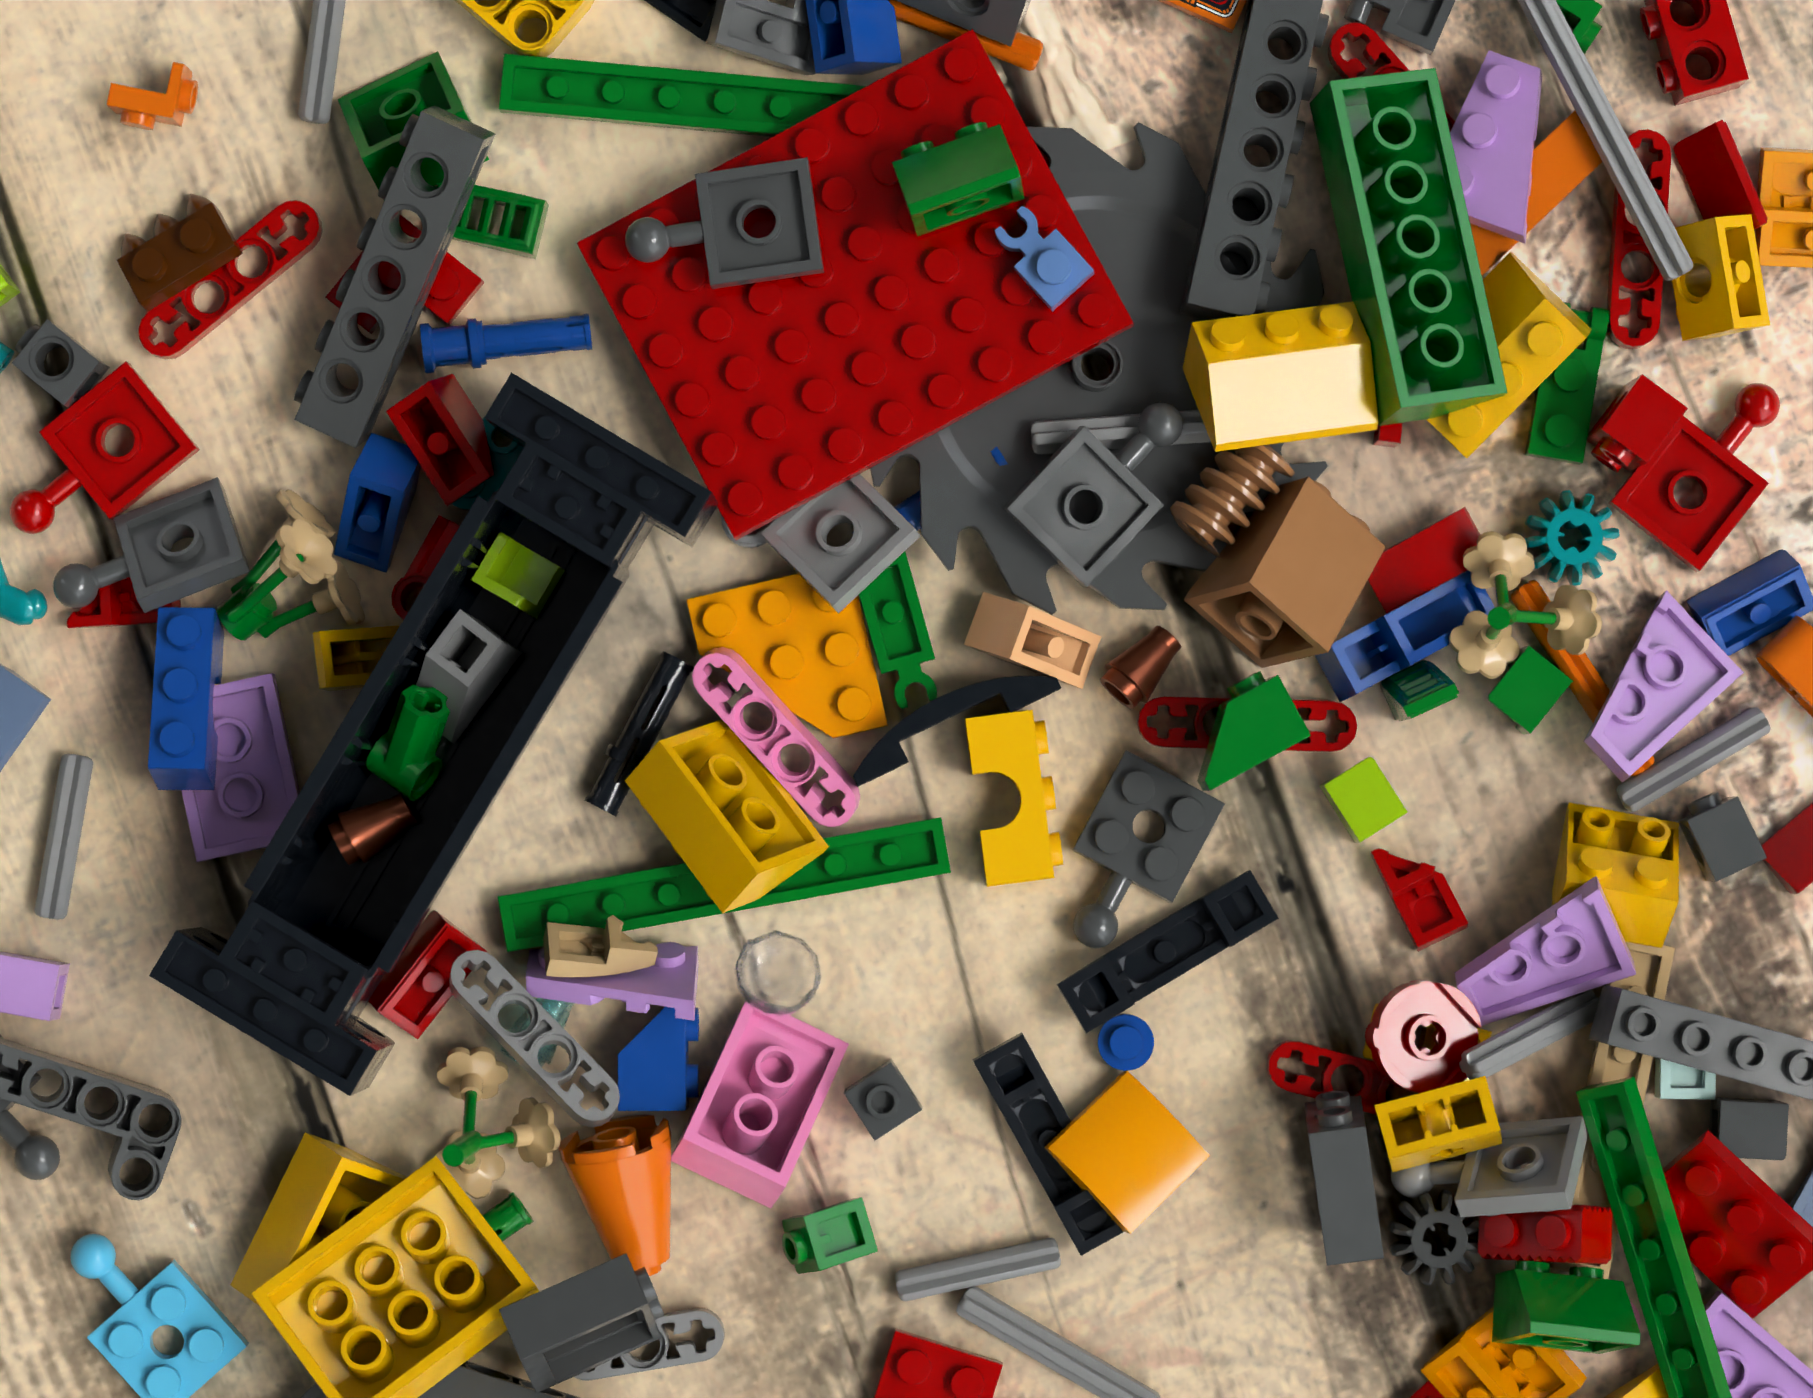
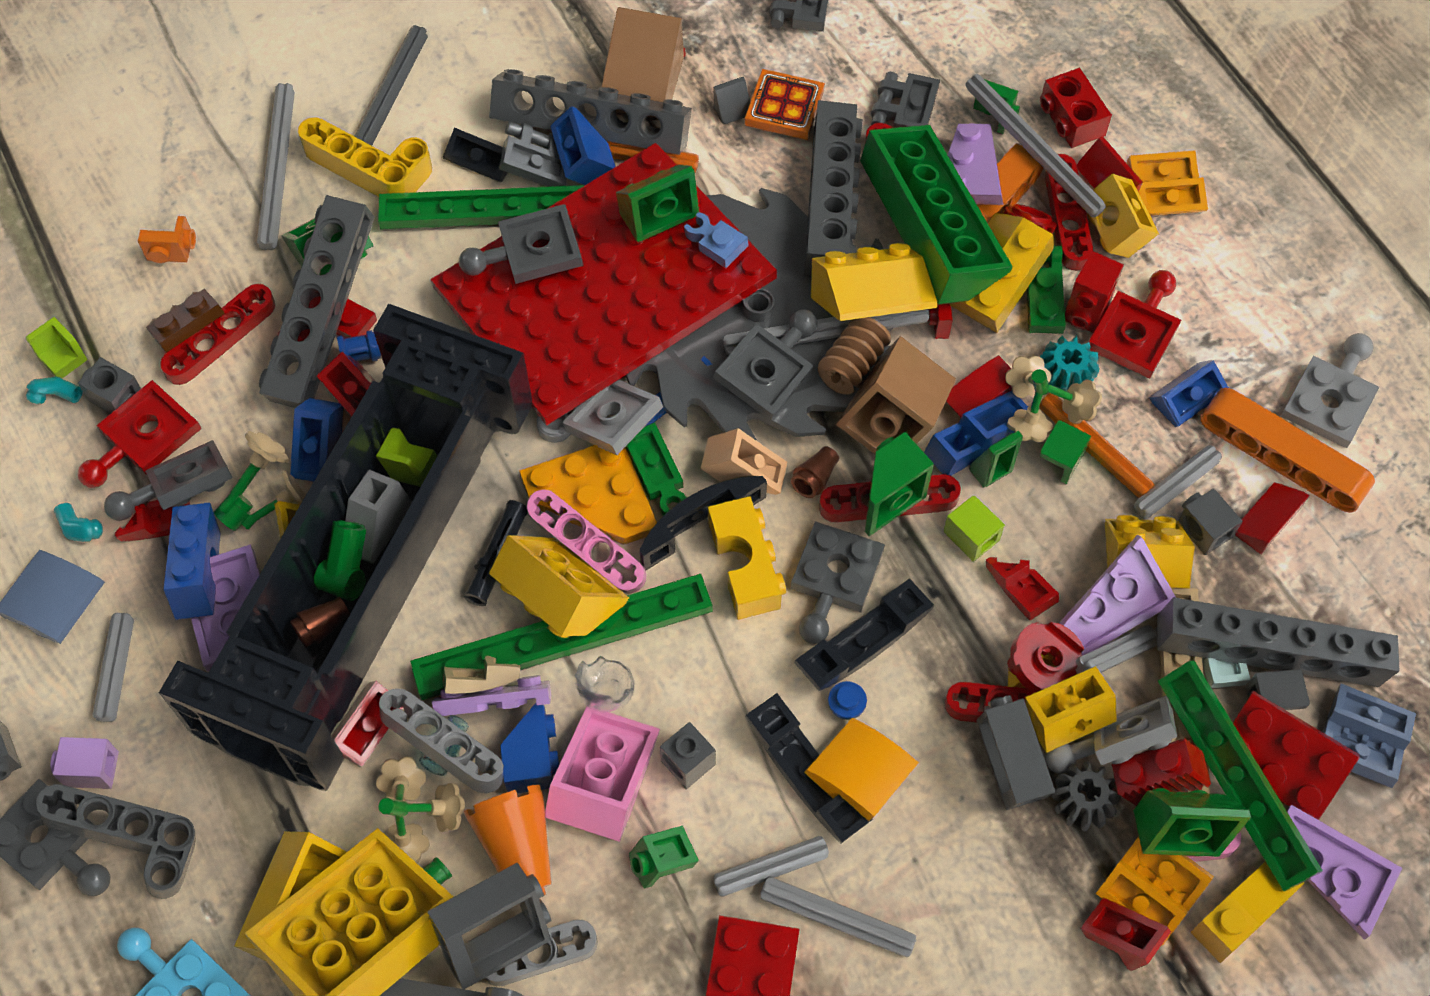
camera: 10 degrees left, 25 degrees down
green slope [438,182,549,259] -> none
lavender wing [1584,590,1744,783] -> none
none -> red gear [1004,204,1057,233]

